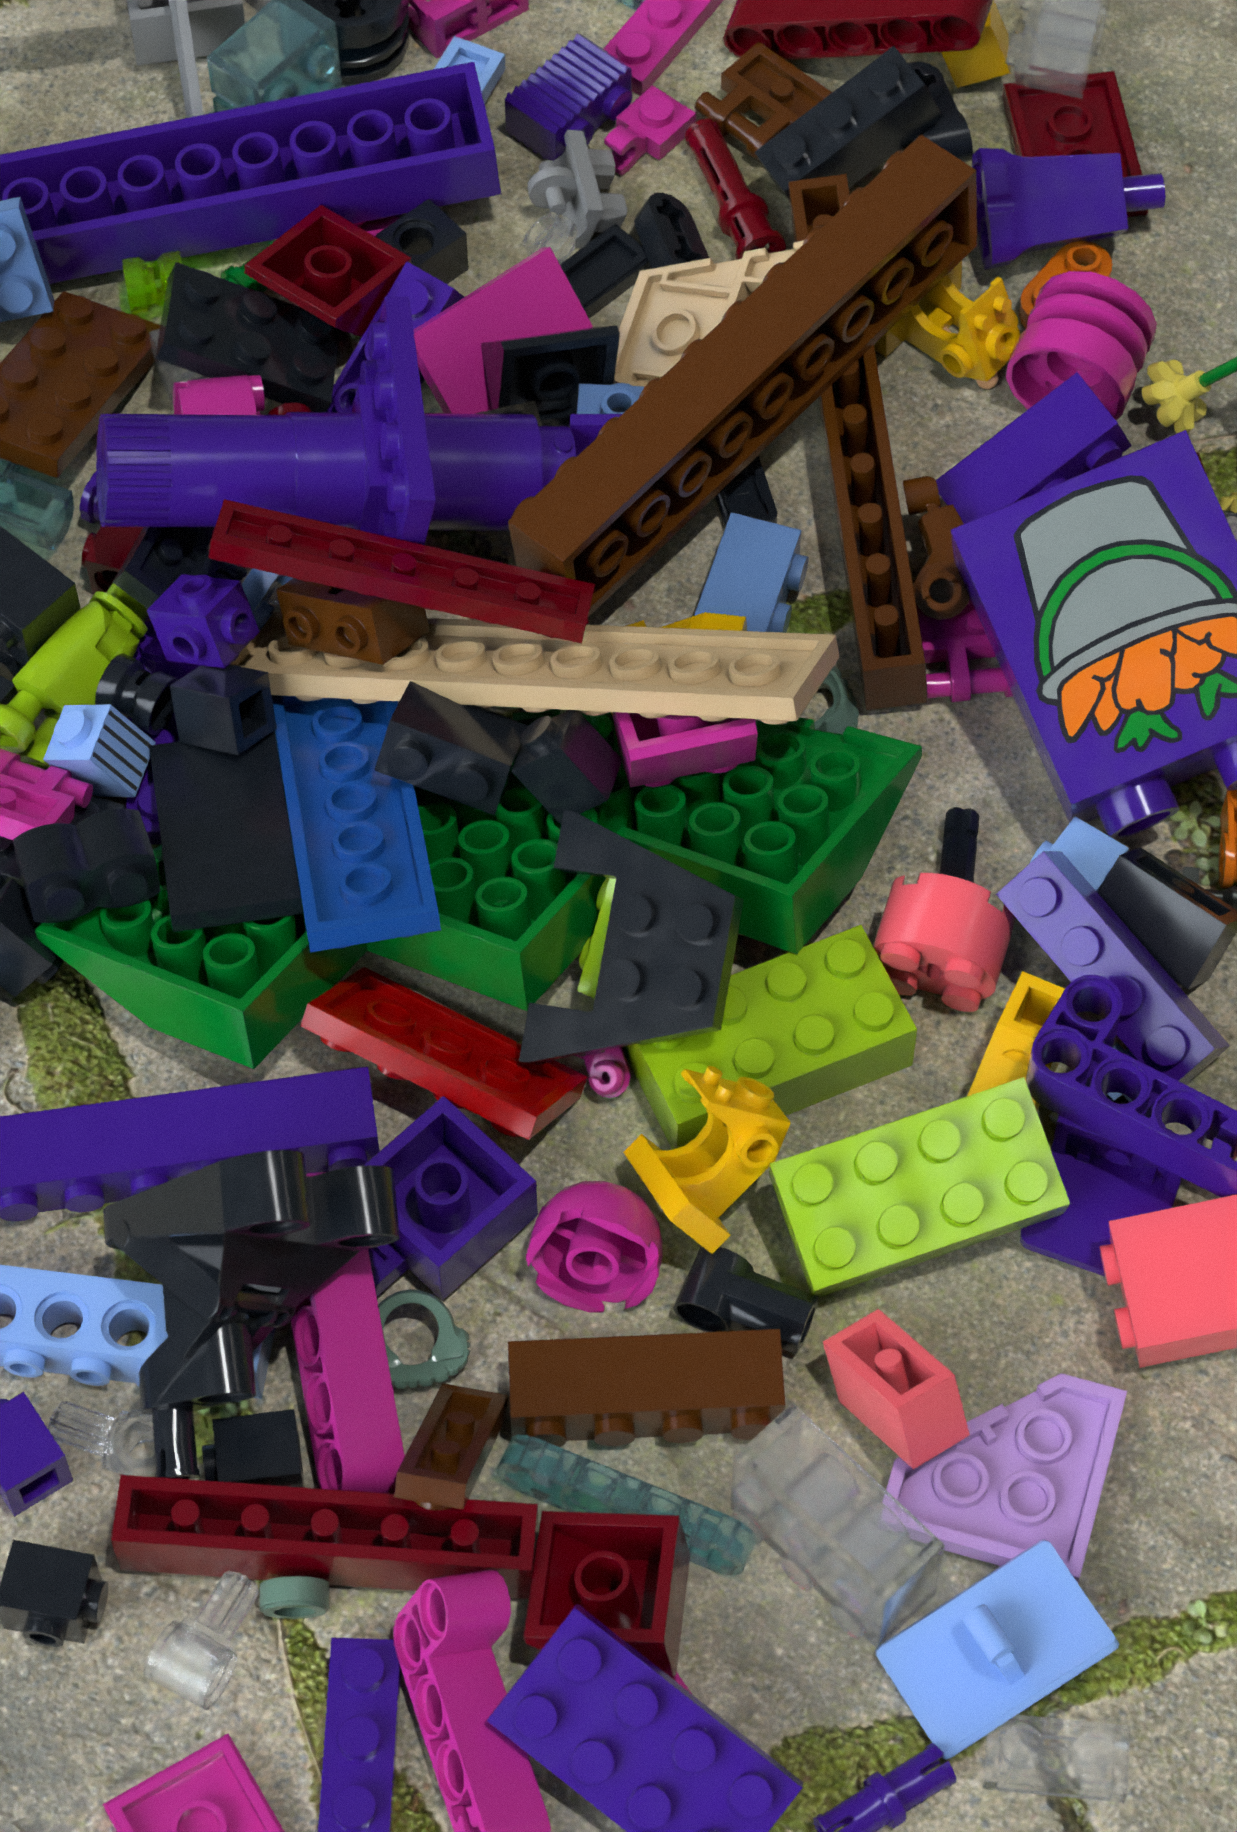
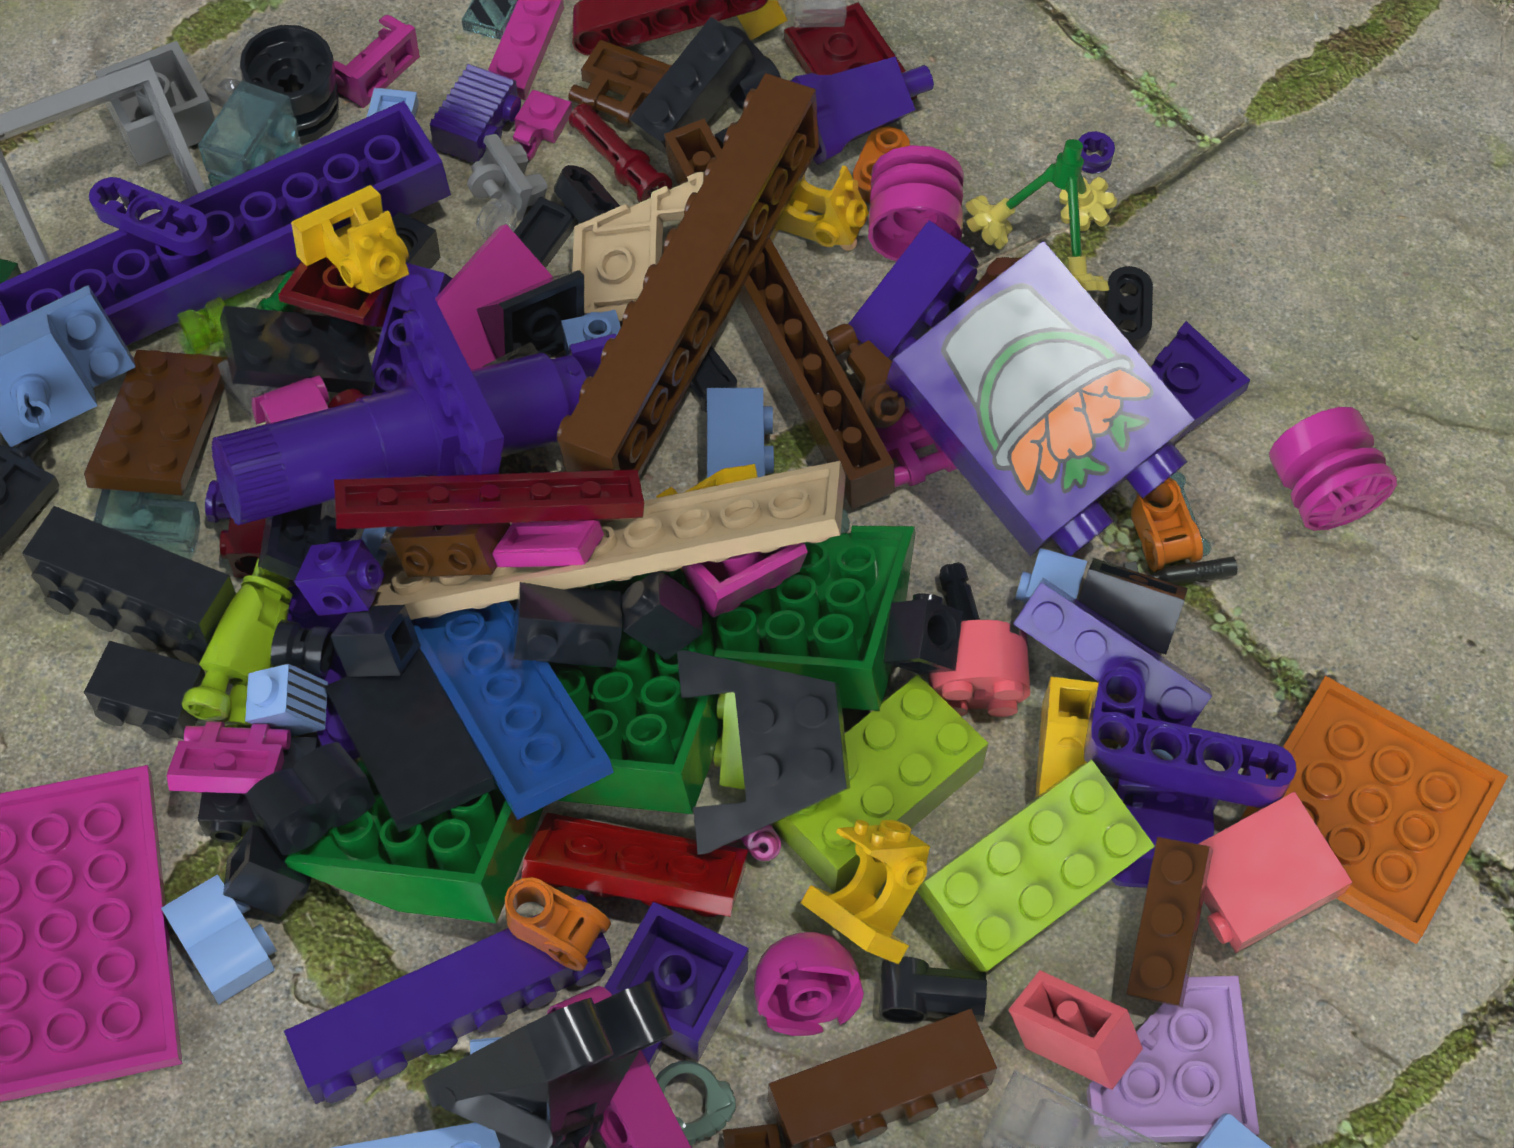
camera: 20 degrees left, 0 degrees up
none -> dark purple beam [89,177,213,256]
none -> yellow tile [291,185,409,293]
none -> dark pink tile [492,520,604,567]
none -> orange piece [505,877,611,971]
none -> black brick [884,593,963,674]
none -> reddish brown plate [1126,837,1213,1008]

